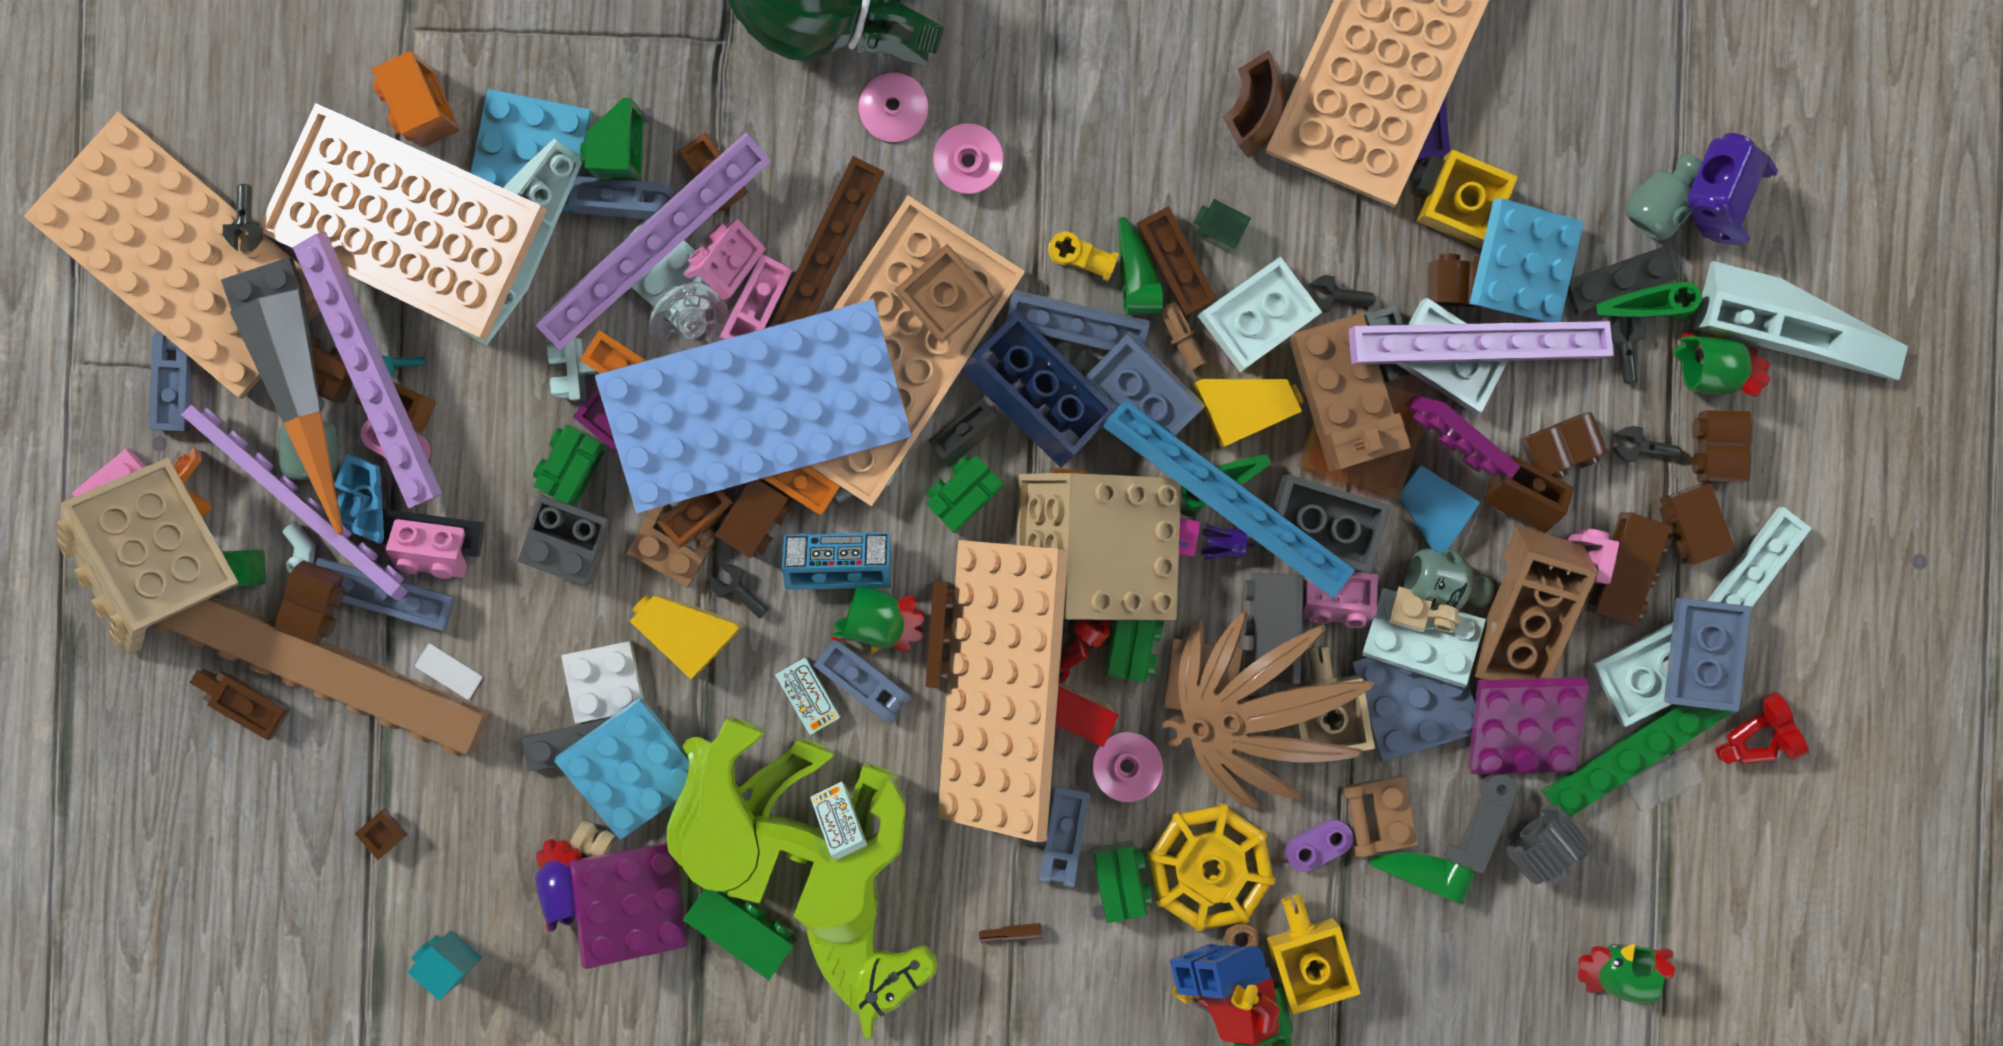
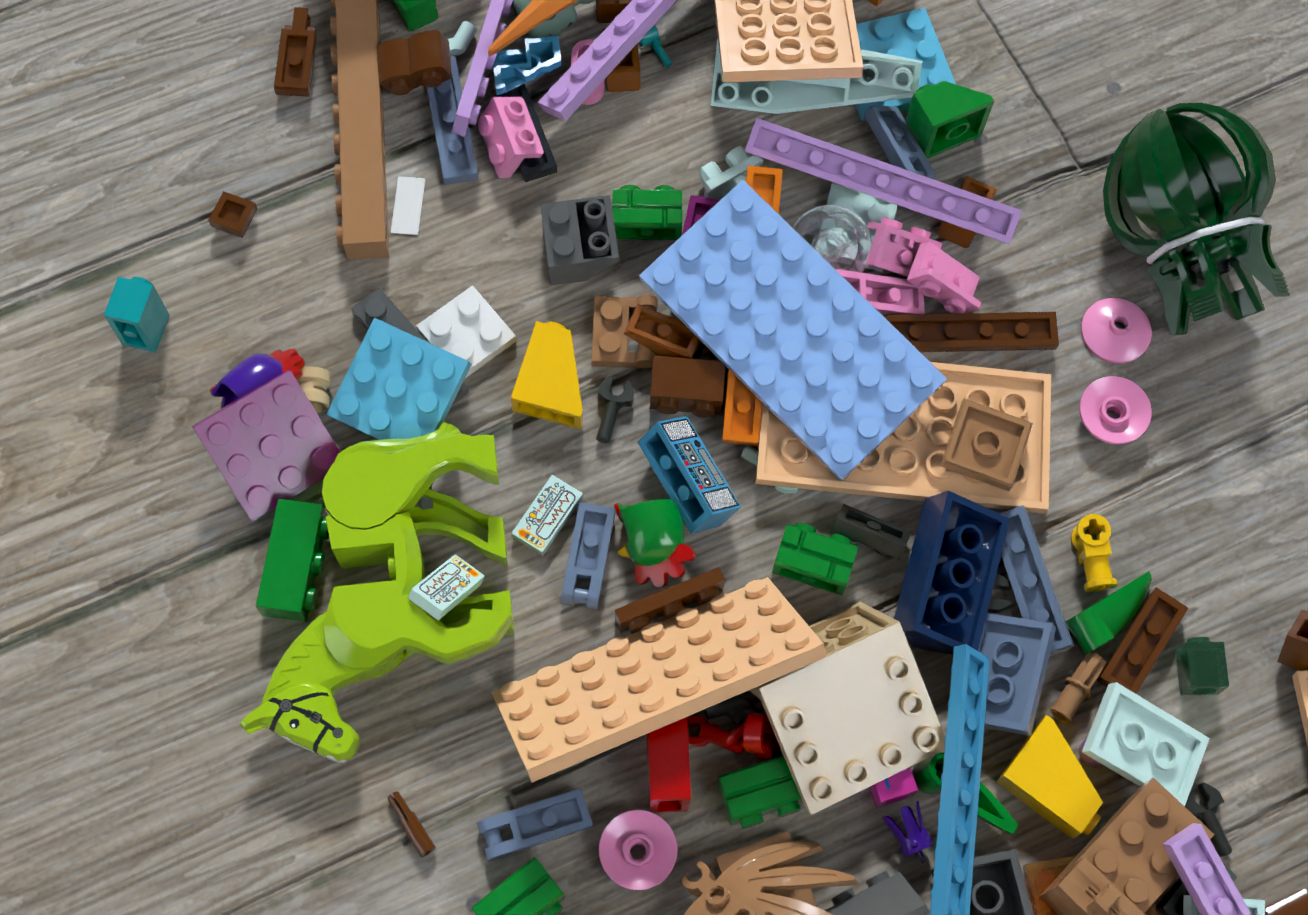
camera: 60 degrees right, 20 degrees down
none -> bright pink bracket [907,241,981,314]

